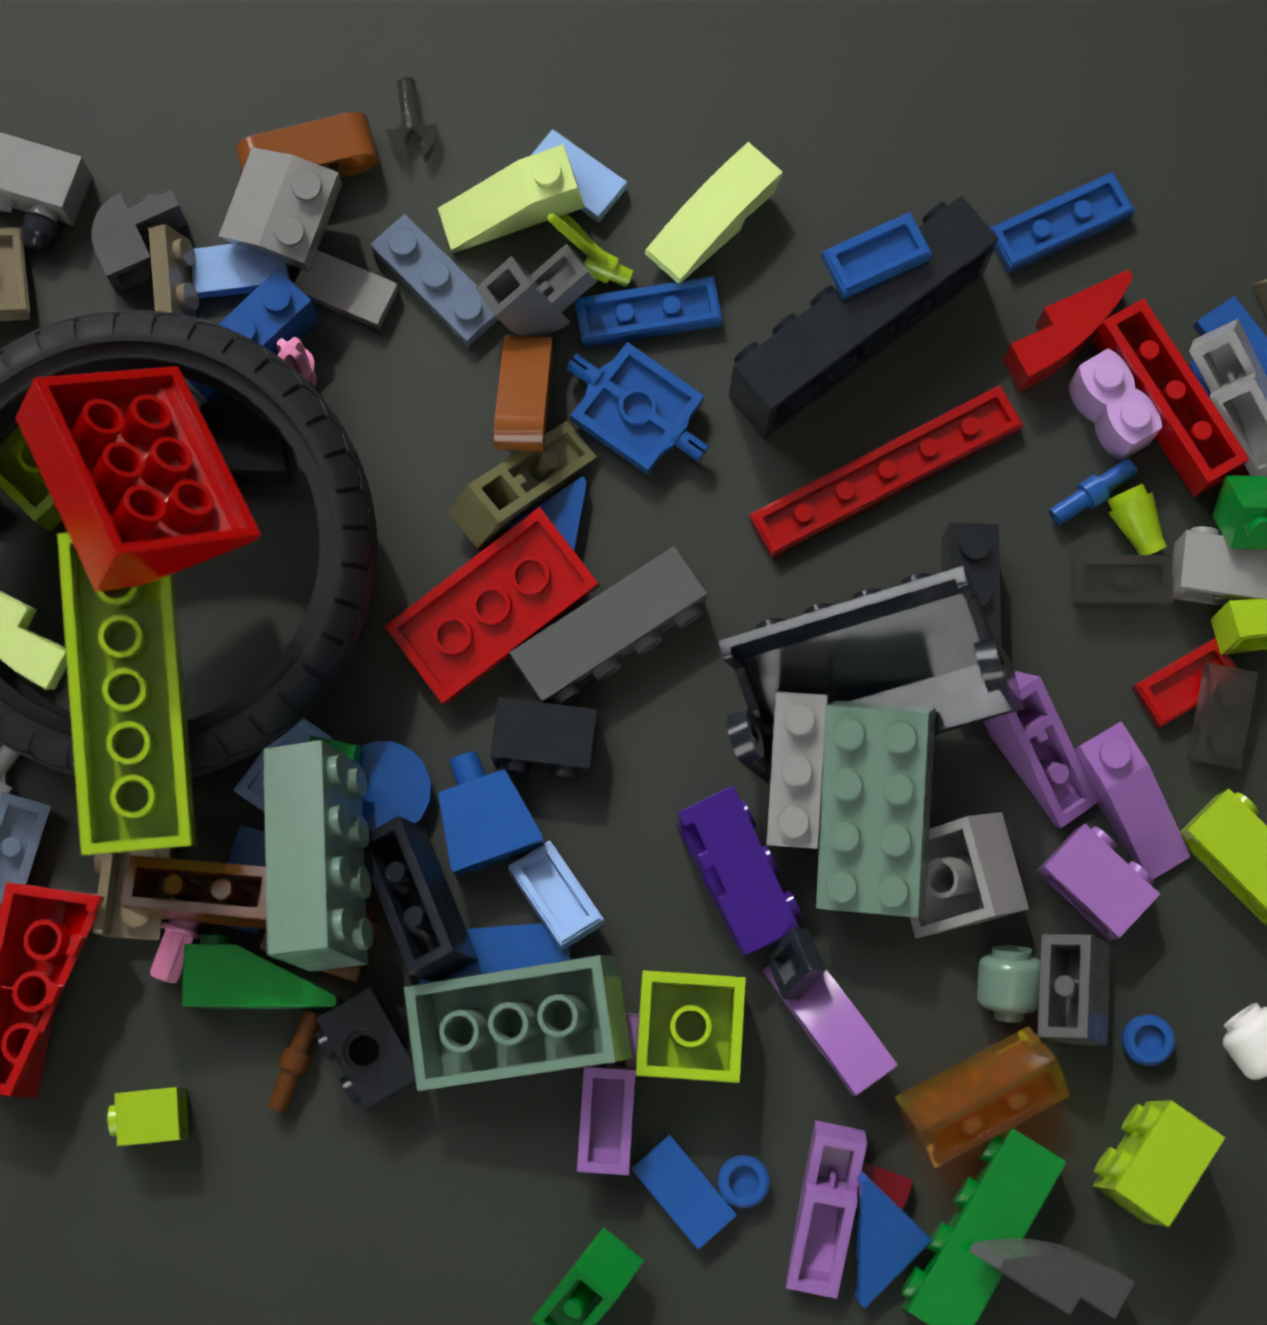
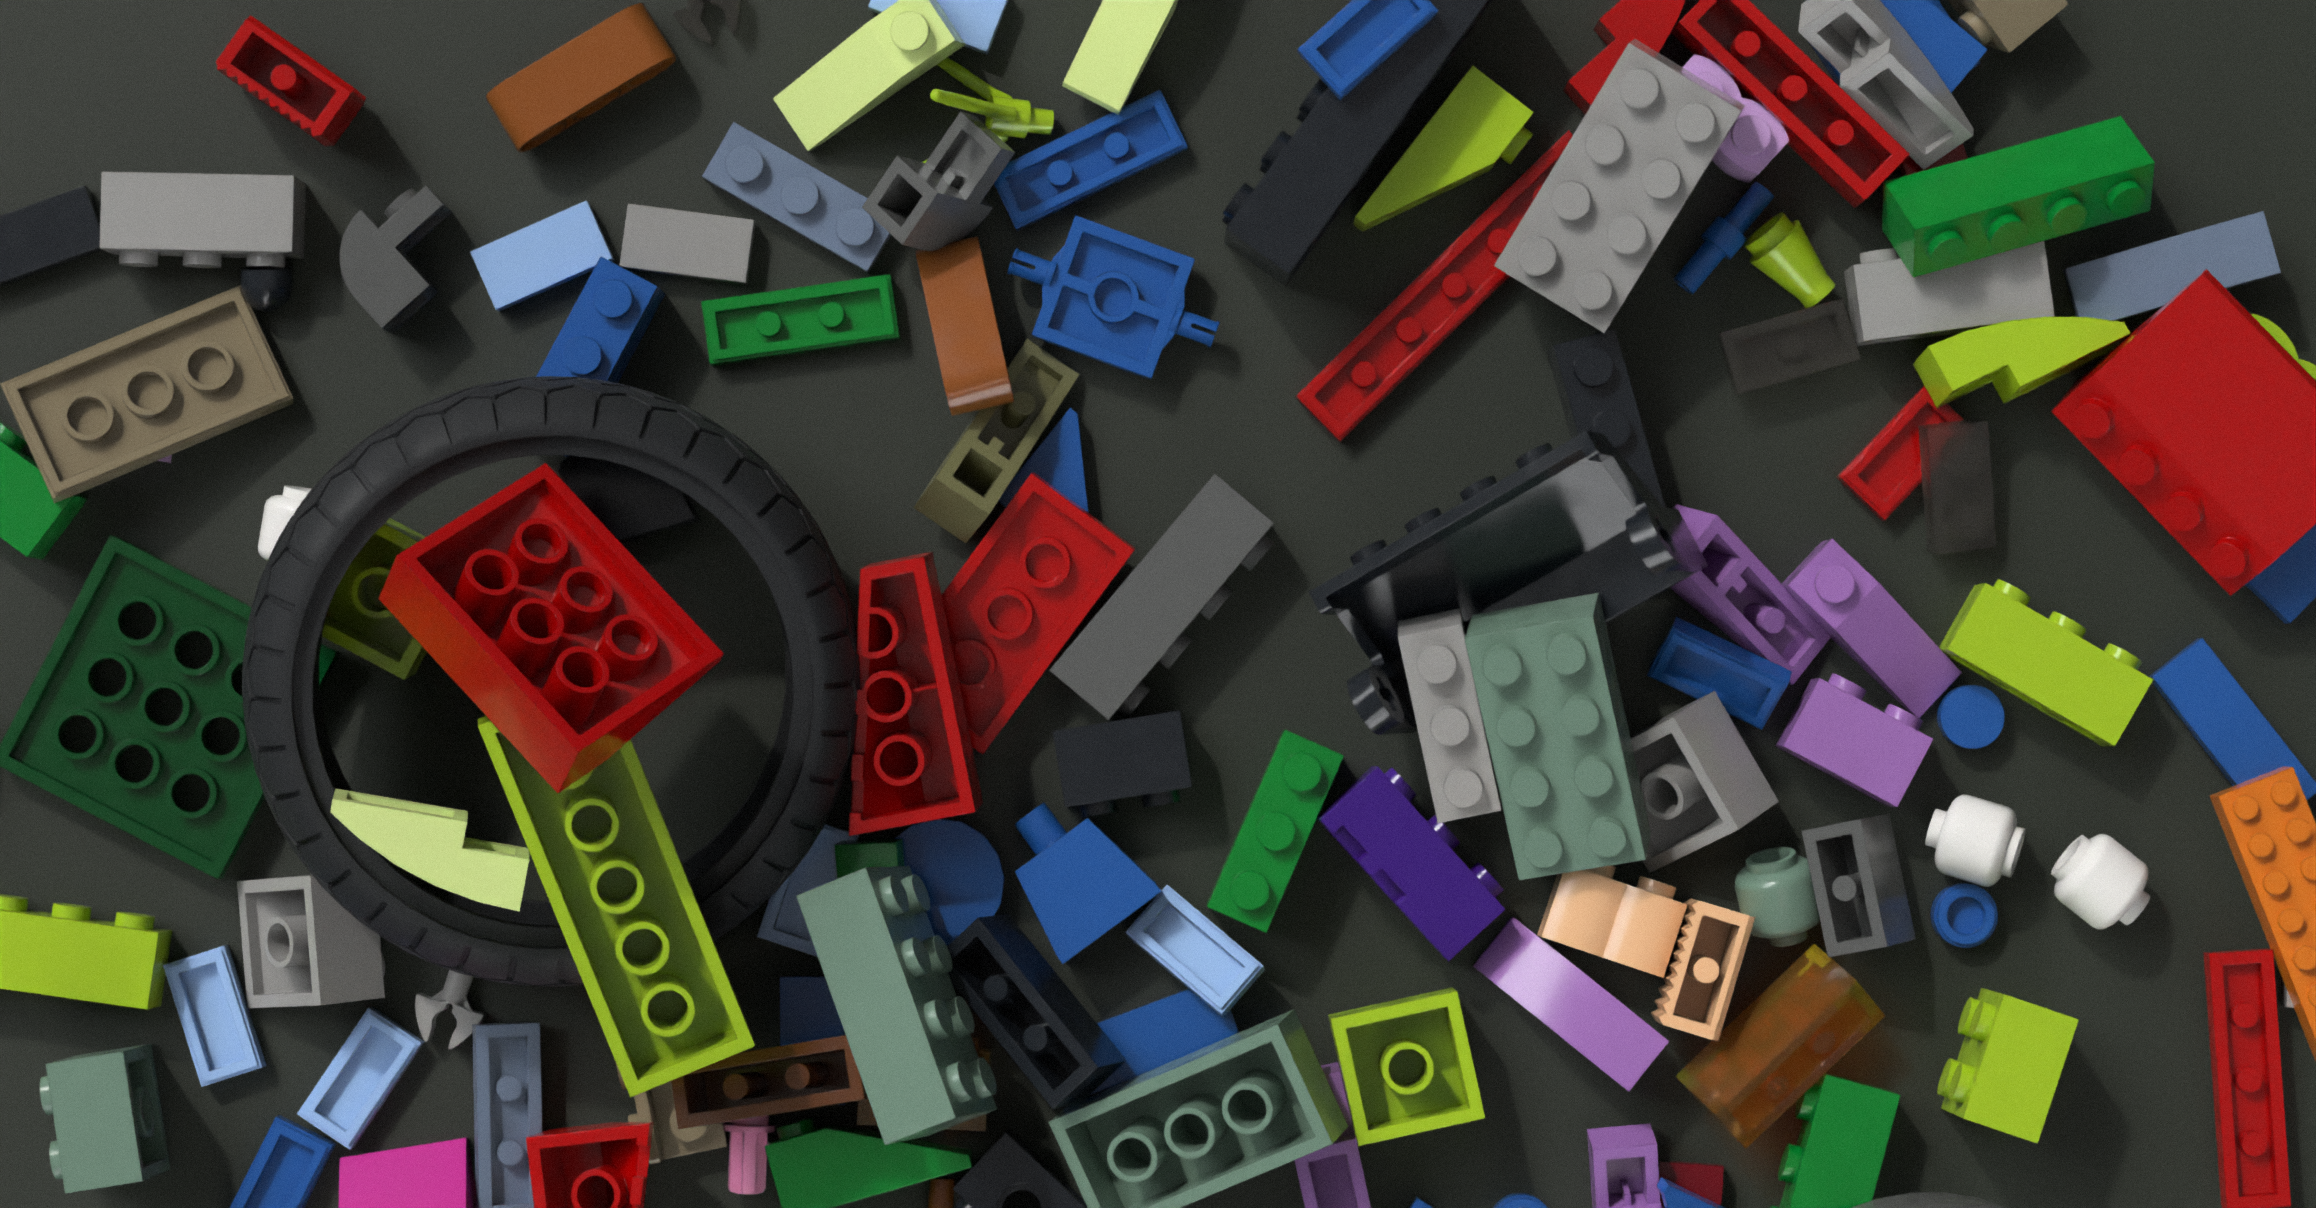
camera: 15 degrees left, 10 degrees up
dark tan plate [148,224,199,318] -> none
light grey slope [219,147,342,272] -> none
bright pink axle [276,337,317,387] -> none
black plate [765,927,826,1000] -> none
none -> red brick [216,15,366,147]
none -> green tile [701,274,900,366]
none -> red wedge [849,552,983,836]
none -> green brick [1206,730,1344,933]
none -> lime slope [1353,66,1534,232]
none -> light grey brick [1494,39,1745,333]
none -> light nougat brick [1537,866,1687,978]
none -> blue tile [1647,617,1792,730]
none -> light nougat brick [1651,898,1755,1042]
none -> white head [1925,794,2025,887]
none -> blue tile [1937,685,2005,749]

